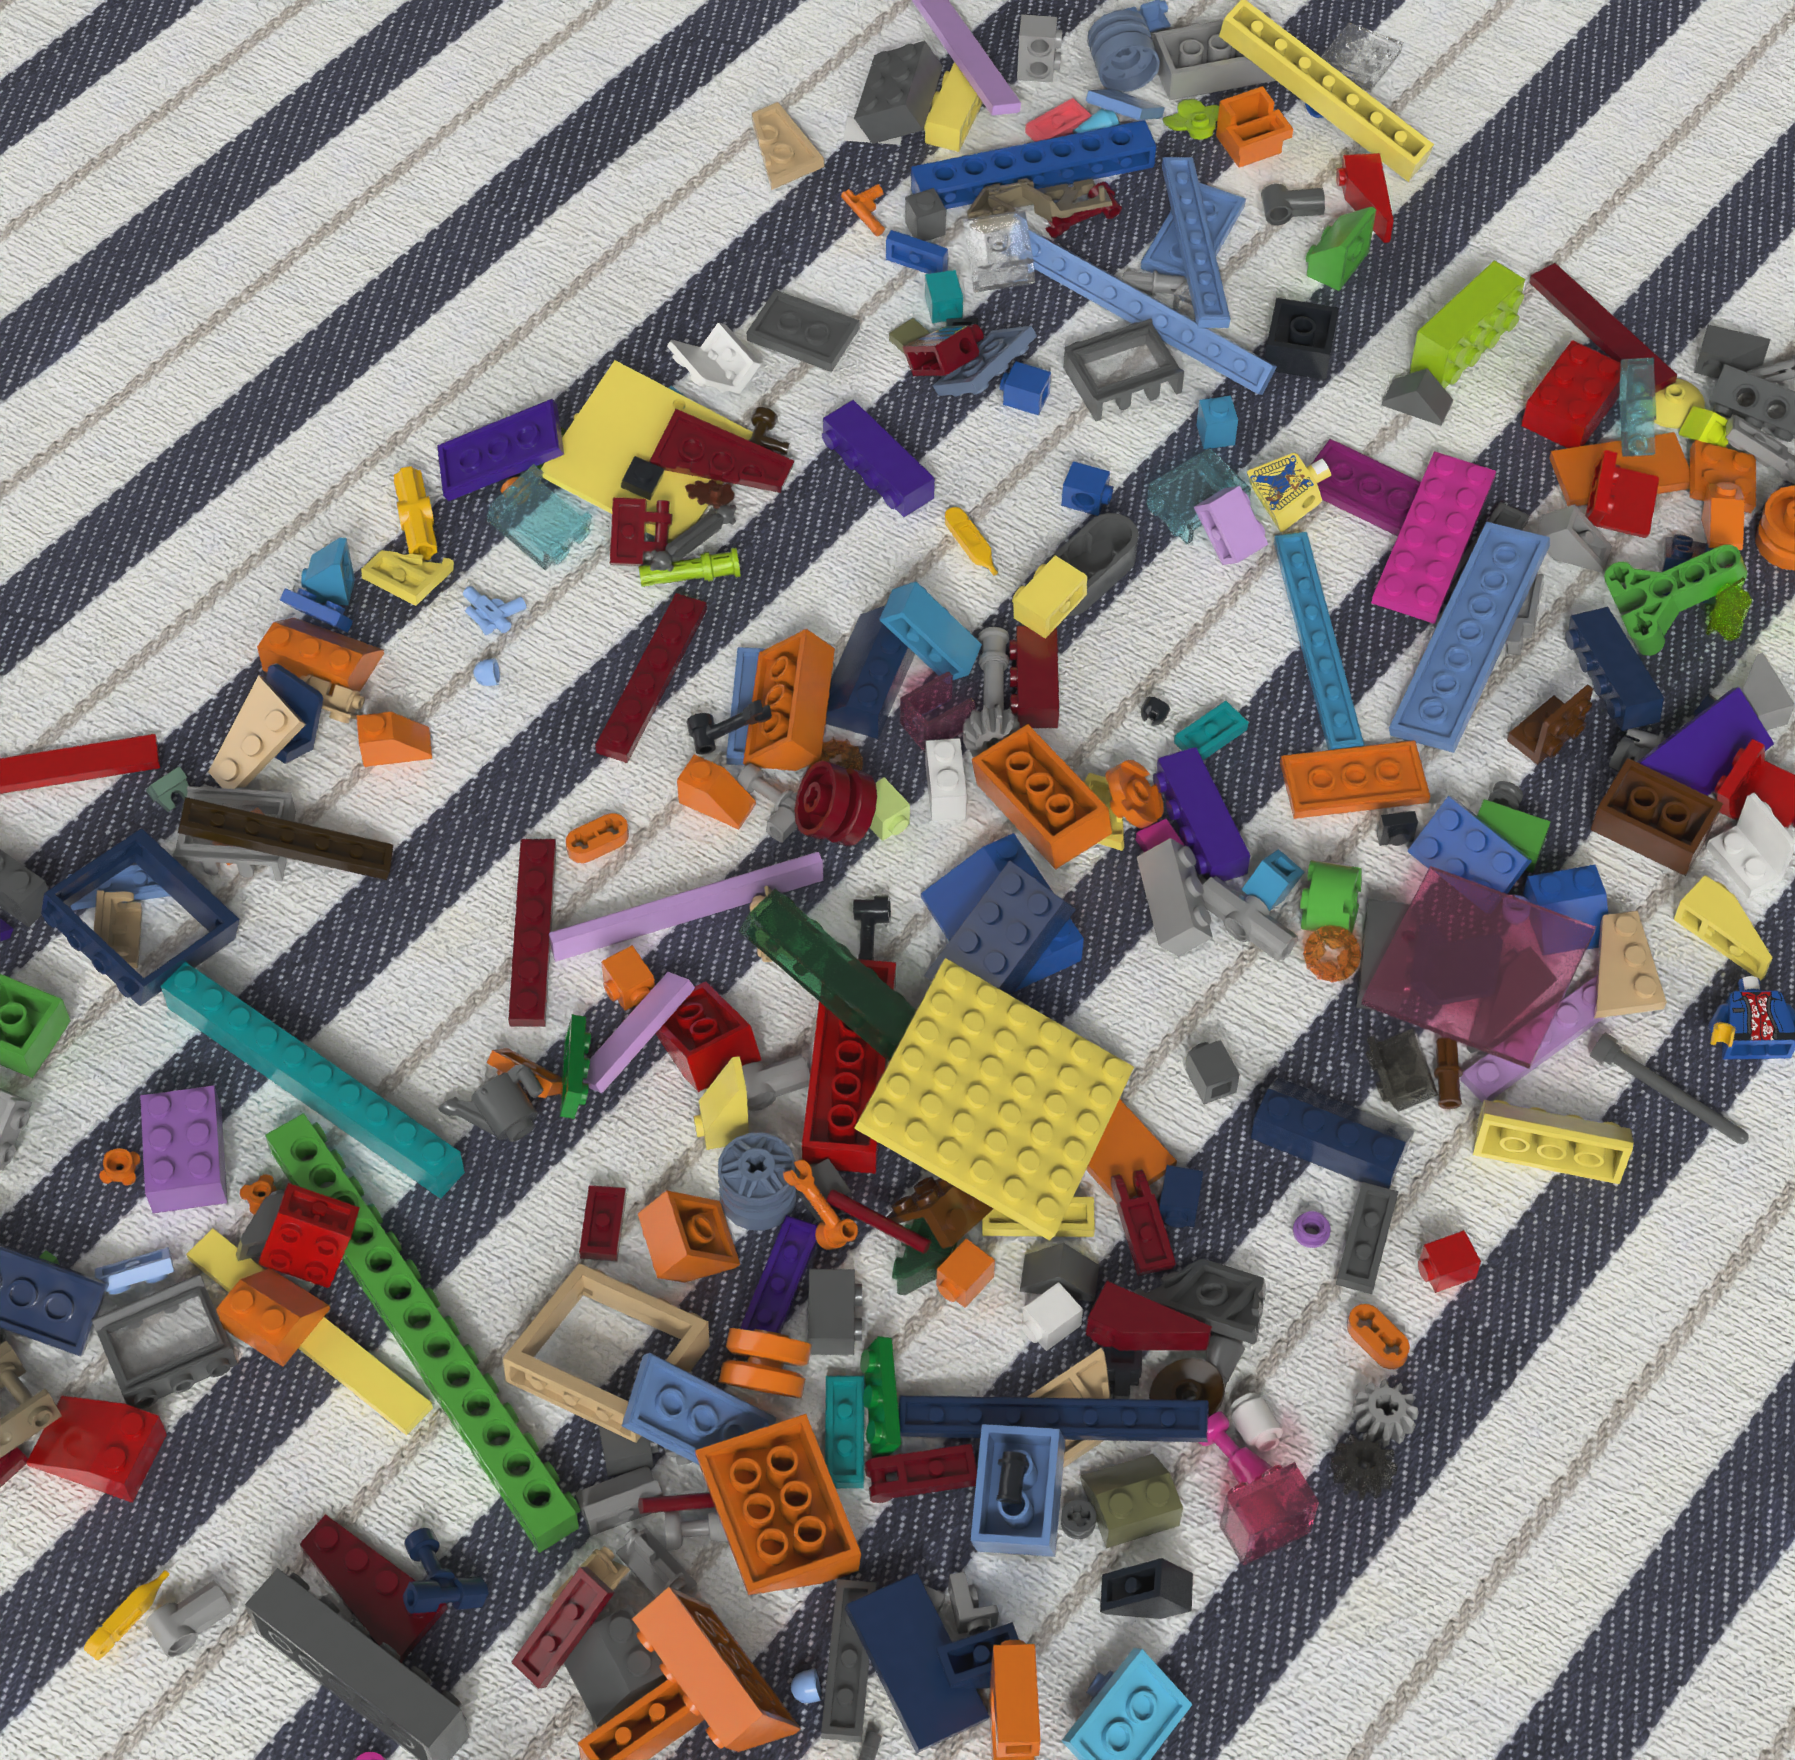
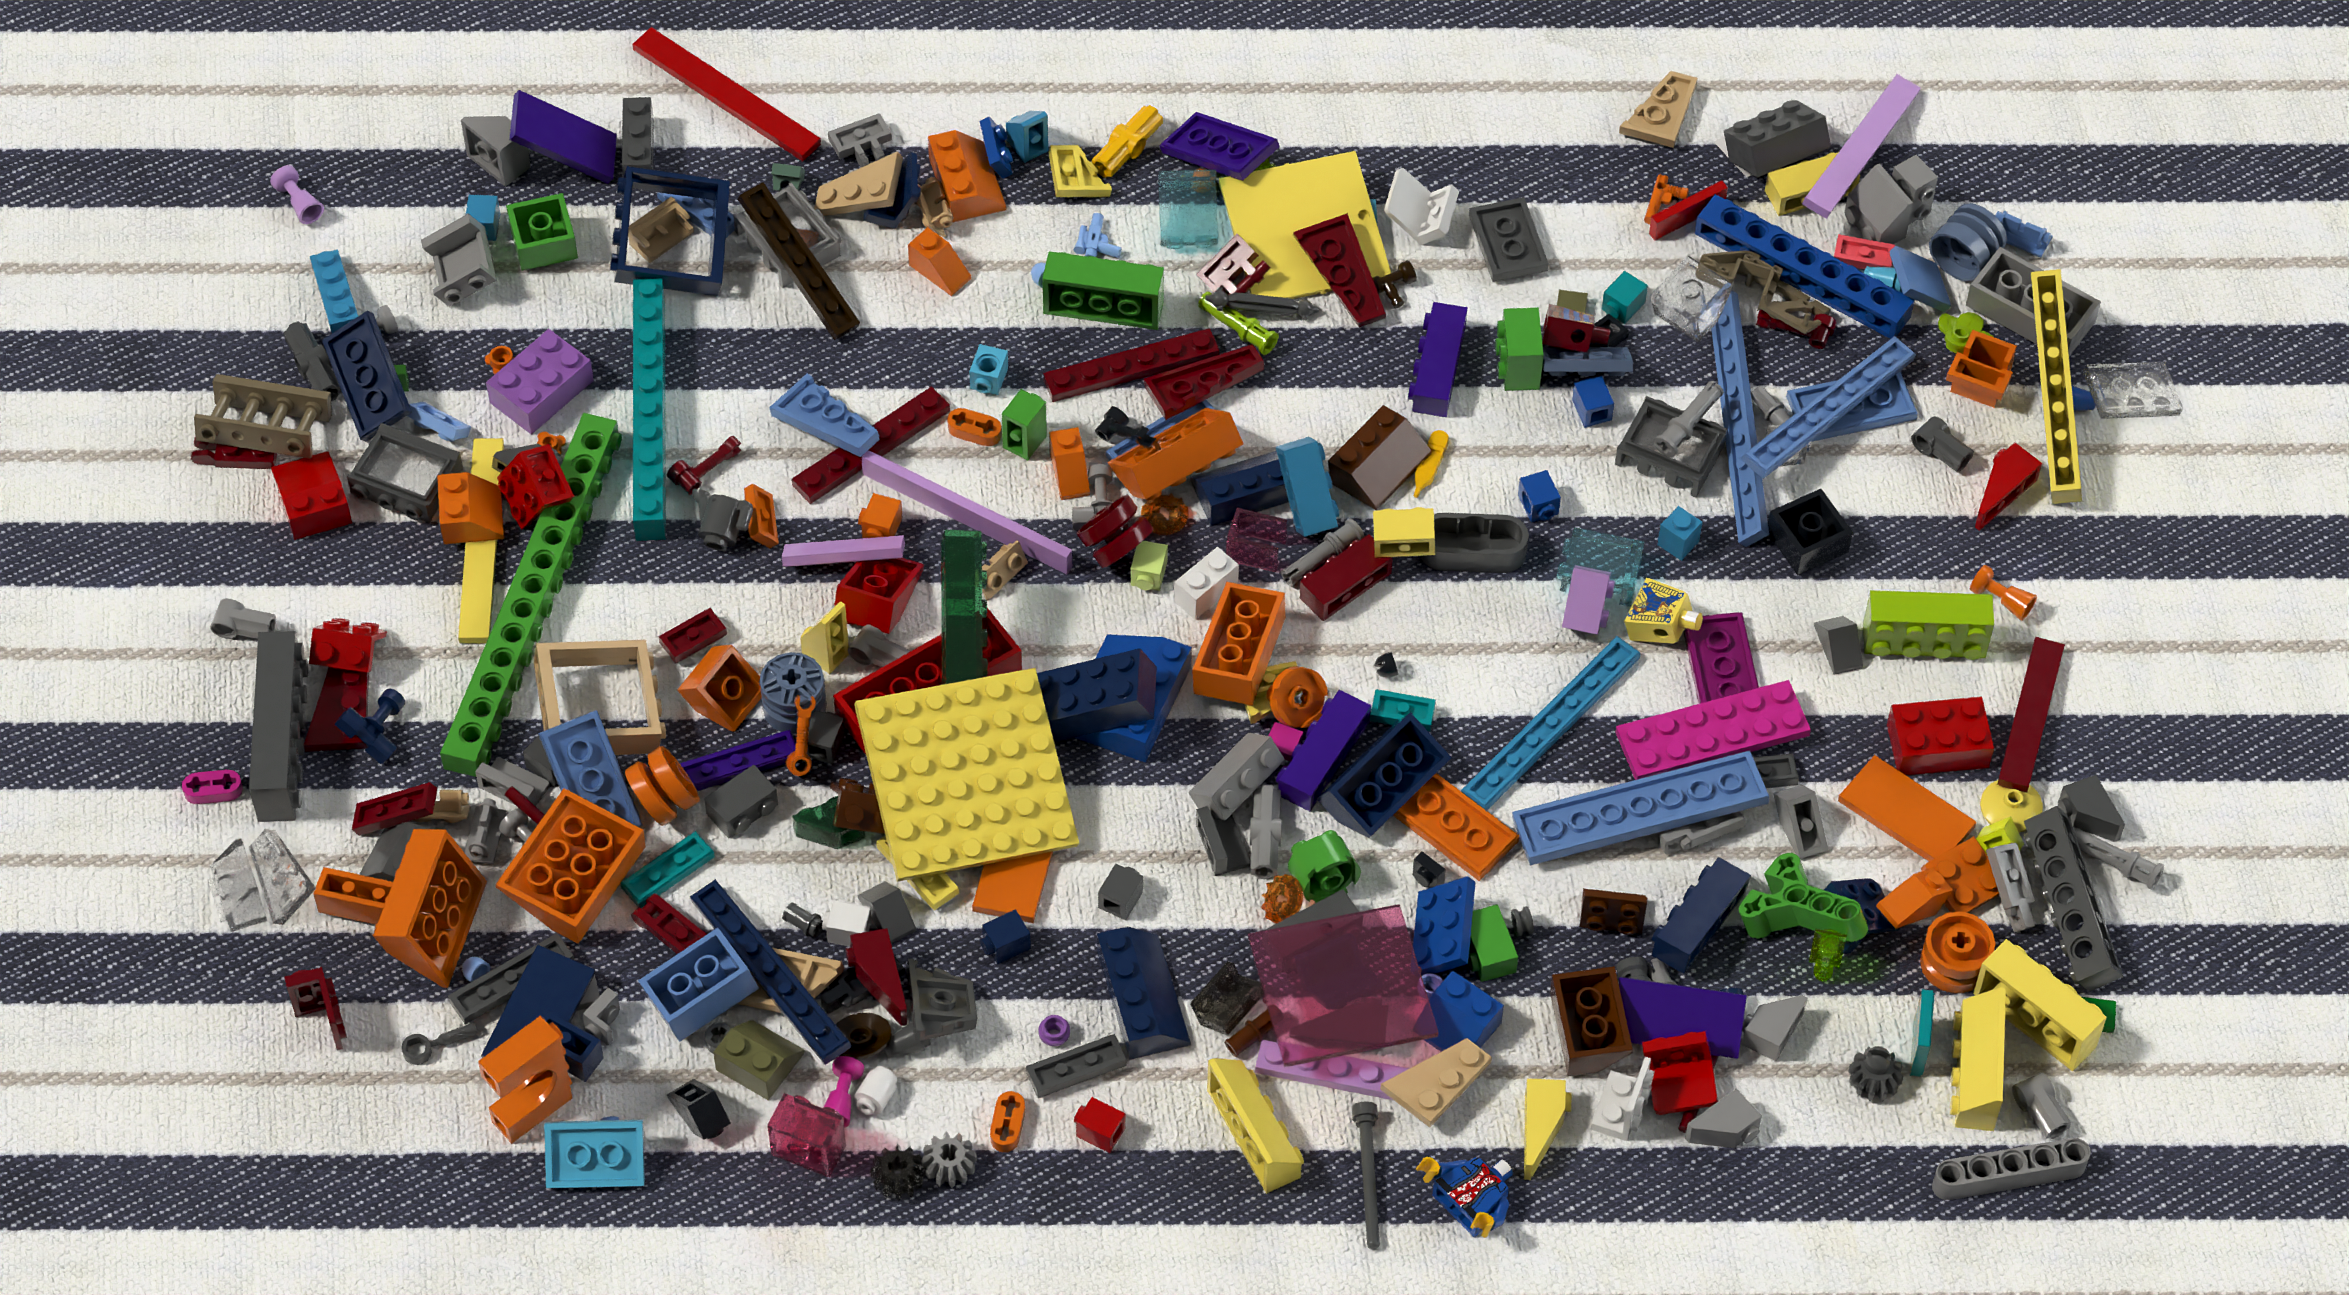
camera: 50 degrees right, 0 degrees up
yellow piece [84,1570,170,1660] -> none
green plate [560,1014,591,1119] -> none
black plate [621,456,665,500] -> none
copper piece [685,480,734,509] -> none
dark red bar [826,1189,931,1254] -> none
black brick [853,895,891,961] -> none
green plate [860,1336,901,1458] -> none
blue plate [886,230,948,274] -> none
dark grey brick [905,188,946,241] -> none
orange brick [936,1238,995,1308] -> none
light grey gear [963,704,1020,757] -> none
black pin [996,1451,1029,1504] -> none
dark red hinge [1111,1169,1176,1276] -> none
dark azure brick [1241,849,1305,911] -> none
bright green slope [1306,207,1376,291] -> none
red bracket [1585,450,1659,538] -> none
clear light blue panel [1619,358,1657,457] -> none
none -> red bracket [309,618,387,673]
none -> dark red brick [667,436,741,495]
none -> medium blue wing [769,373,880,457]
none -> dark grey pin [782,902,823,937]
none -> light grey hinge [828,113,892,167]
none -> medium azure brick [969,344,1008,395]
none -> bright green brick [1002,389,1047,461]
none -> bright green brick [1042,251,1164,330]
none -> dark red wing [1144,344,1264,420]
none -> dark grey panel [1196,806,1250,876]
none -> dark blue slope [1317,712,1452,838]
none -> reddish brown slope [1328,405,1431,510]
none -> bright green brick [1495,307,1544,391]
none -> red tile [1649,181,1728,241]
none -> light grey pin [1653,381,1724,457]
none -> light grey slope [1844,163,1913,244]
none -> orange piece [1969,565,2037,621]

